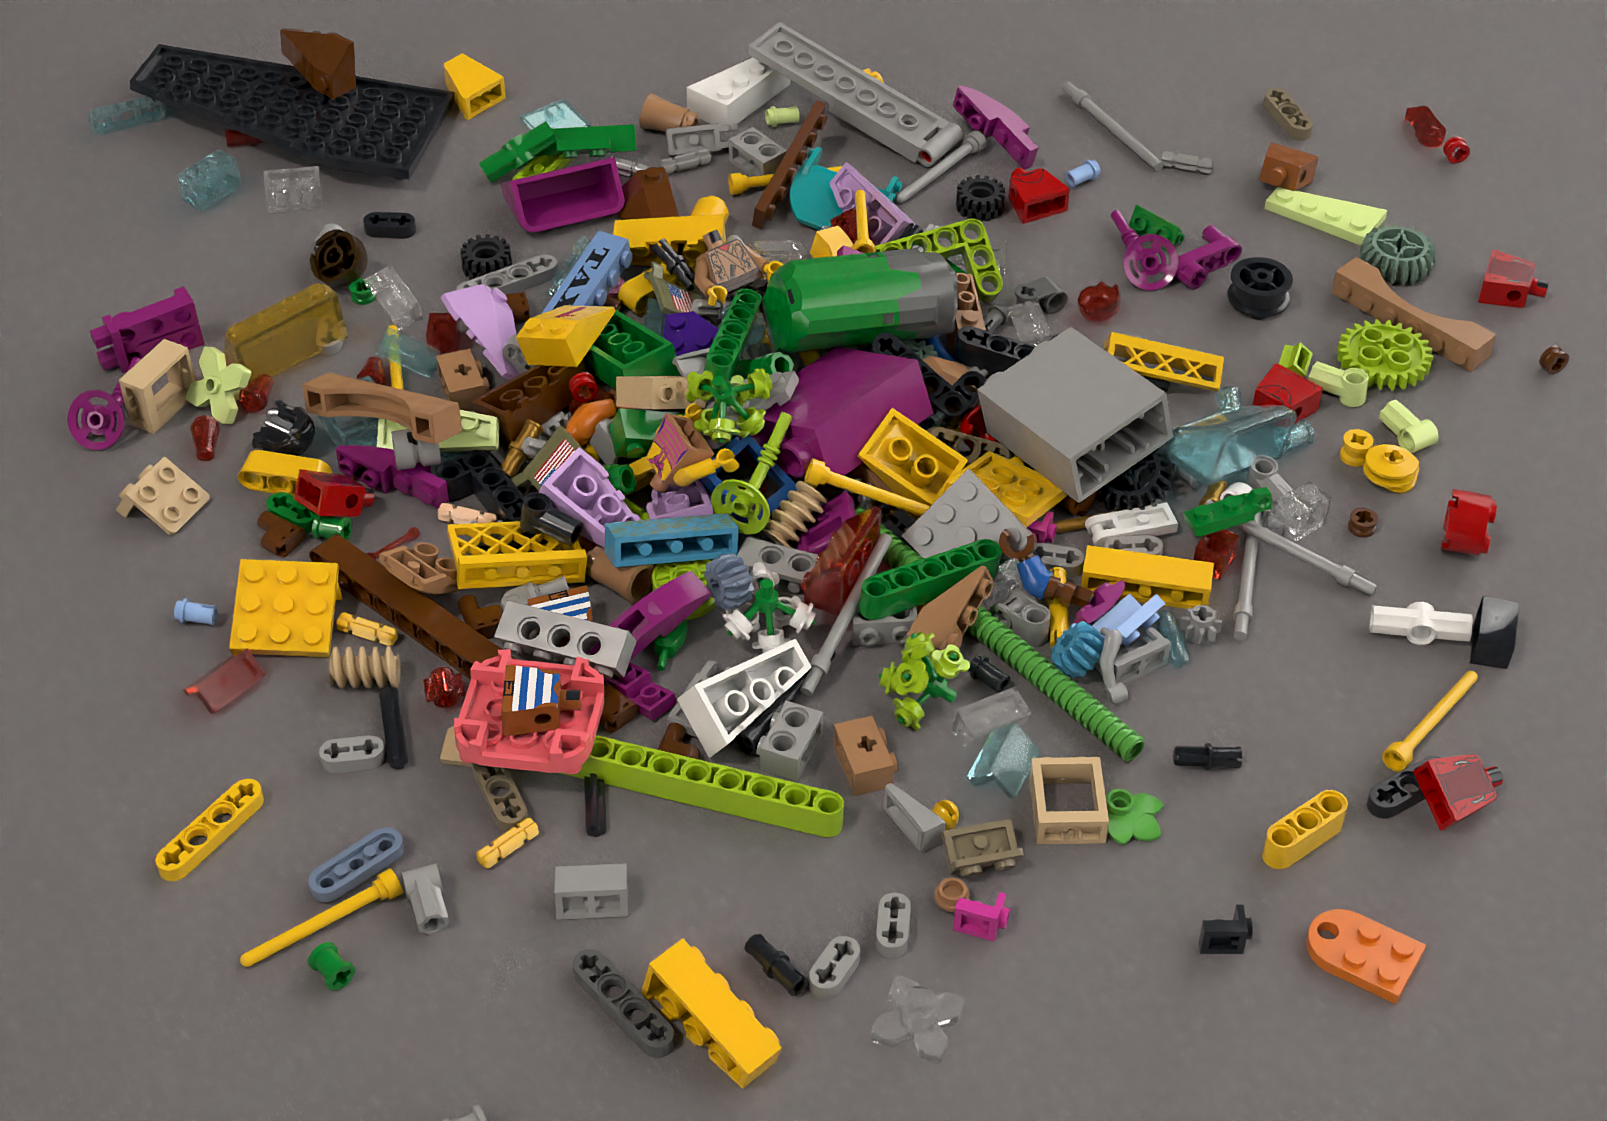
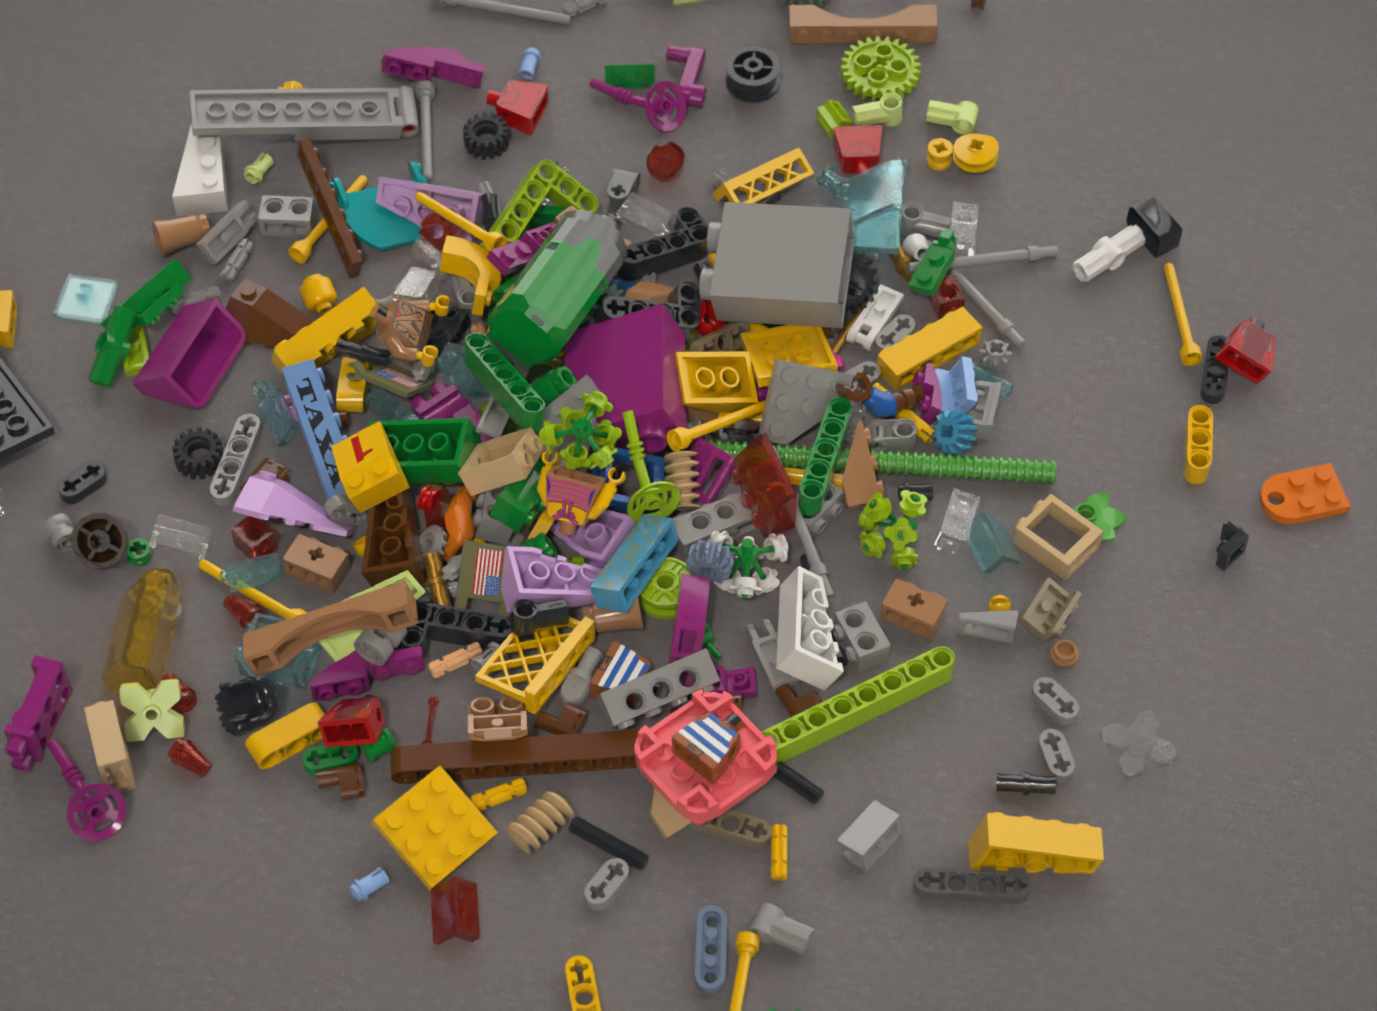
camera: 45 degrees left, 10 degrees up
tan bracket [116,456,209,535] -> none
clear red gear [423,667,465,708] -> none
dark purple plate [663,311,719,356] -> none
dark pink bracket [953,892,1010,942] -> none
light grey piece [1100,627,1128,704] -> none
black axle [1173,743,1242,770] -> none
reddish brown bush [1348,507,1378,538] -> none
red brick [1440,489,1497,556] -> none

